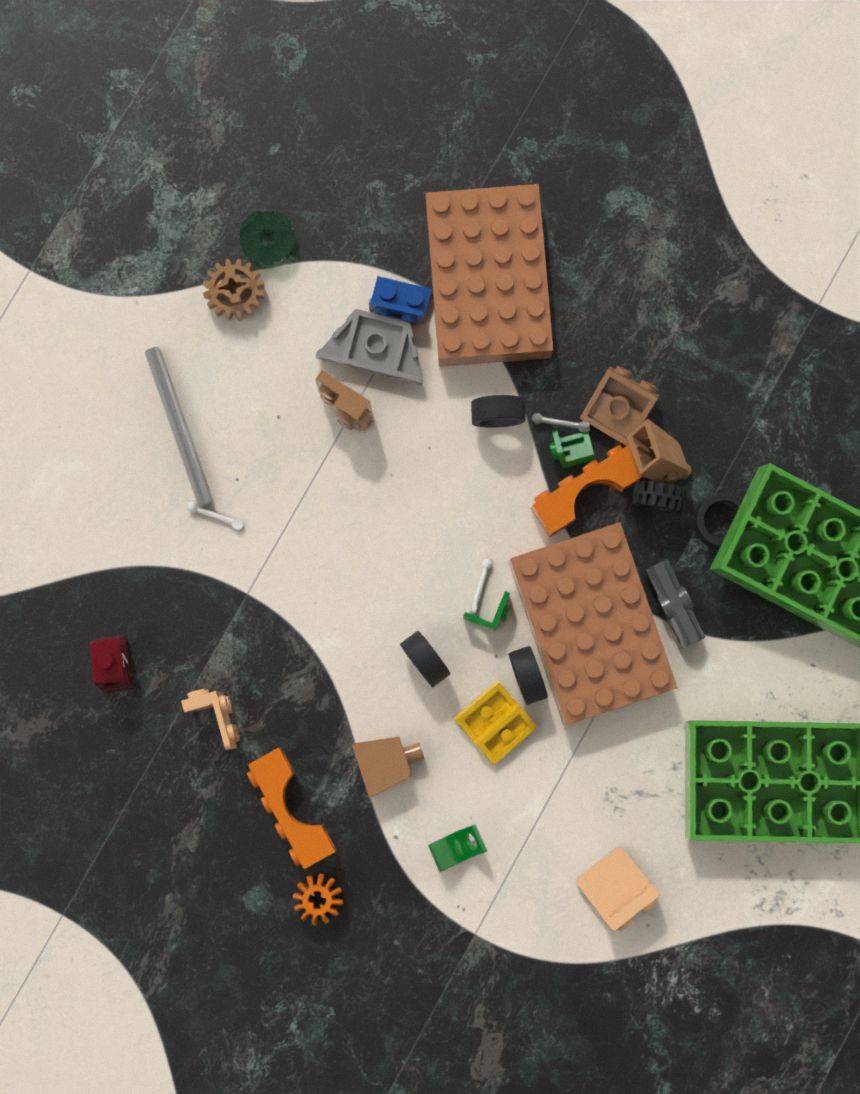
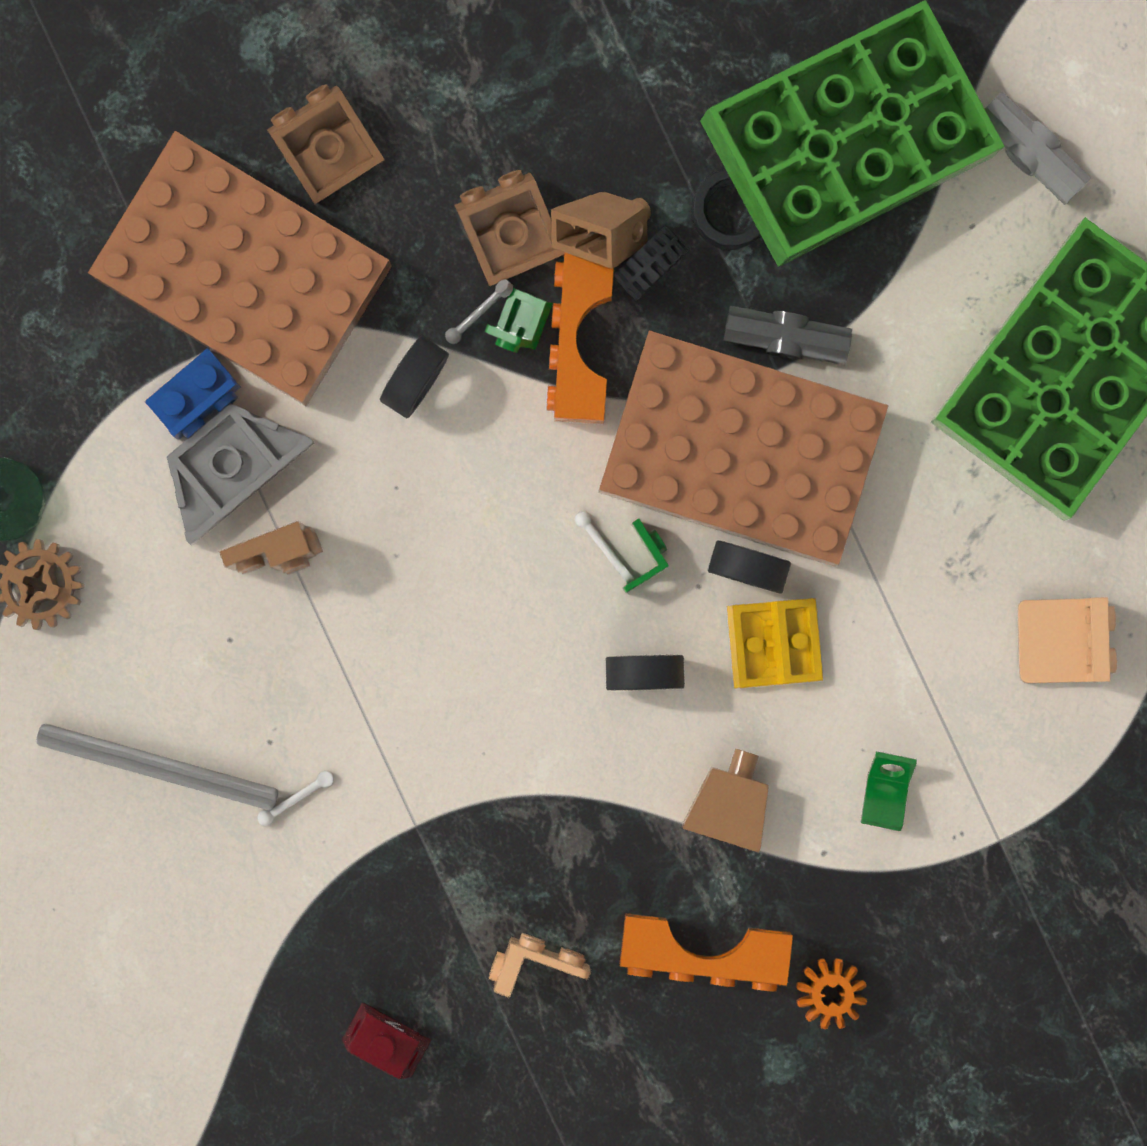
camera: 55 degrees left, 5 degrees up
none -> medium nougat plate [267,84,384,204]

